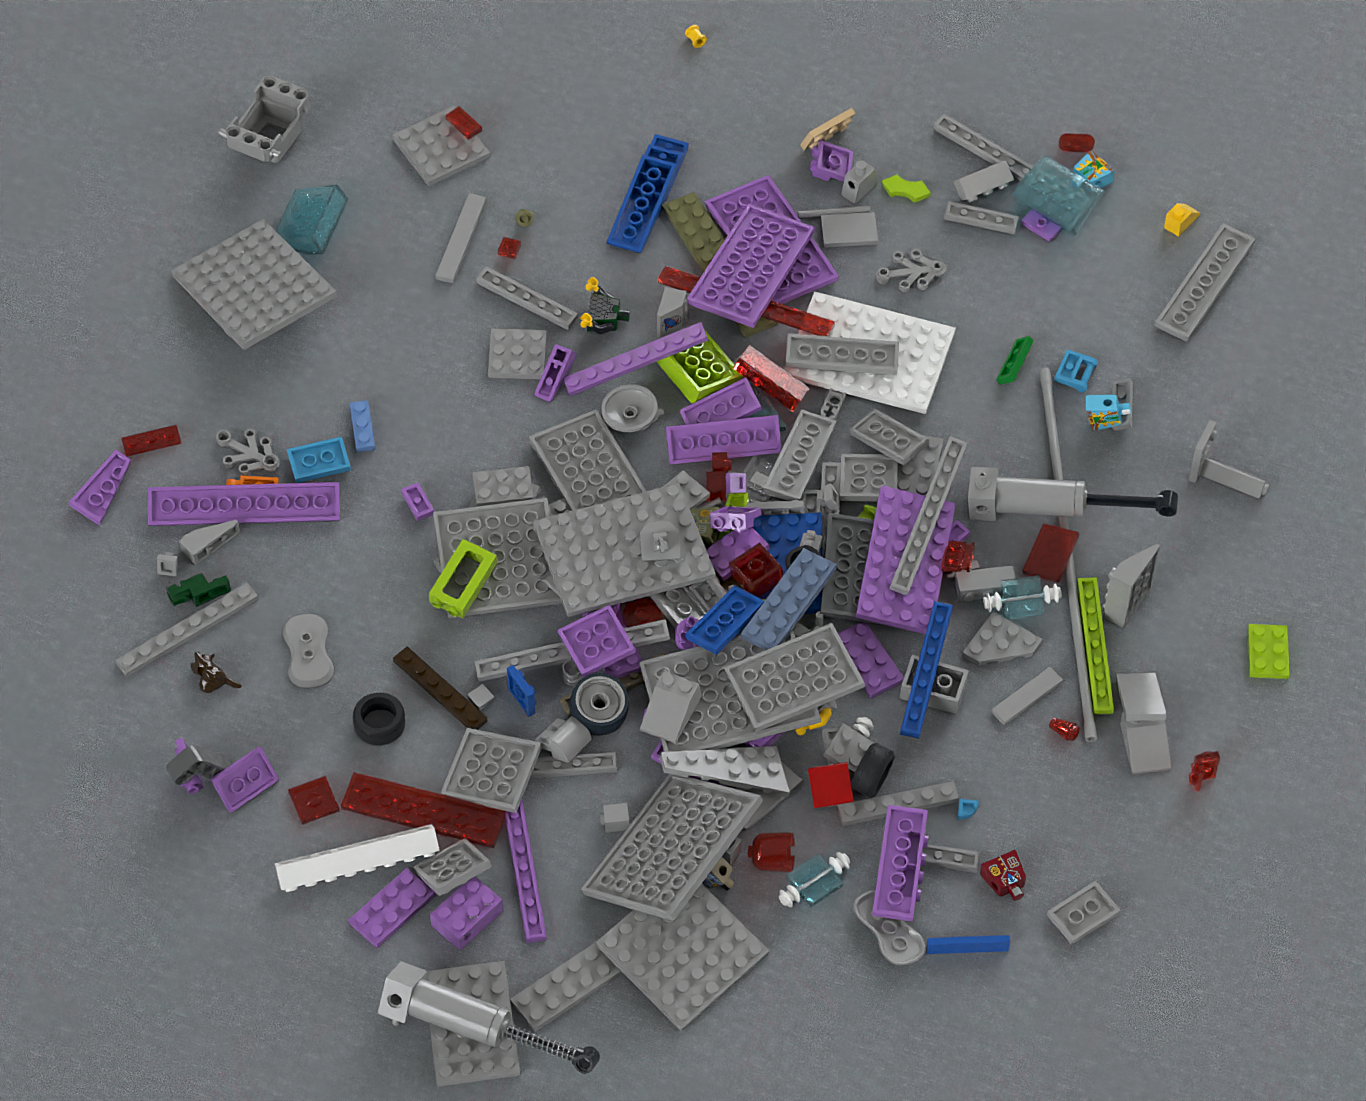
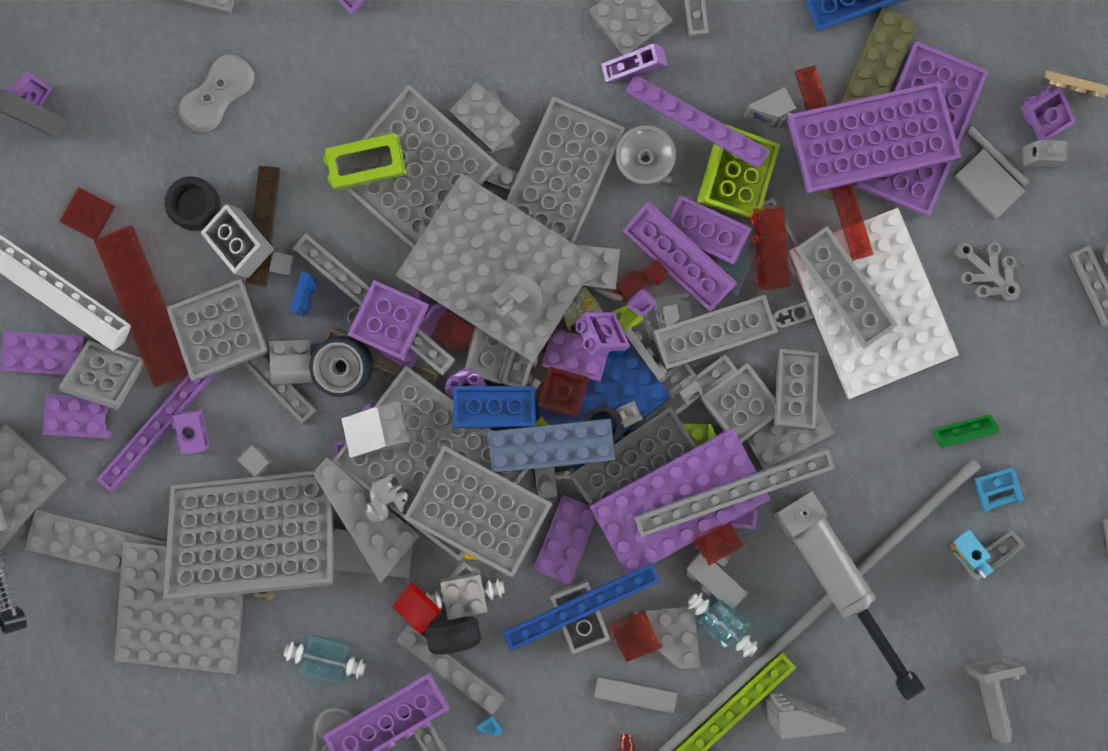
camera: 50 degrees right, 30 degrees up
dark brown animal [191,652,242,693] -> none
medium lavender tile [210,746,279,813] -> none
medium lavender plate [401,482,434,522] -> none
torso [580,277,630,335] -> none
clear red cylinder [748,832,795,873] -> none
lime tile [882,174,931,203] -> none
clear red tile [1022,523,1080,583] -> none
none -> medium lavender brick [172,408,210,455]
none -> light grey brick [201,204,274,278]
none -> light grey animal [365,474,408,523]
none -> clear red tile [609,610,663,662]

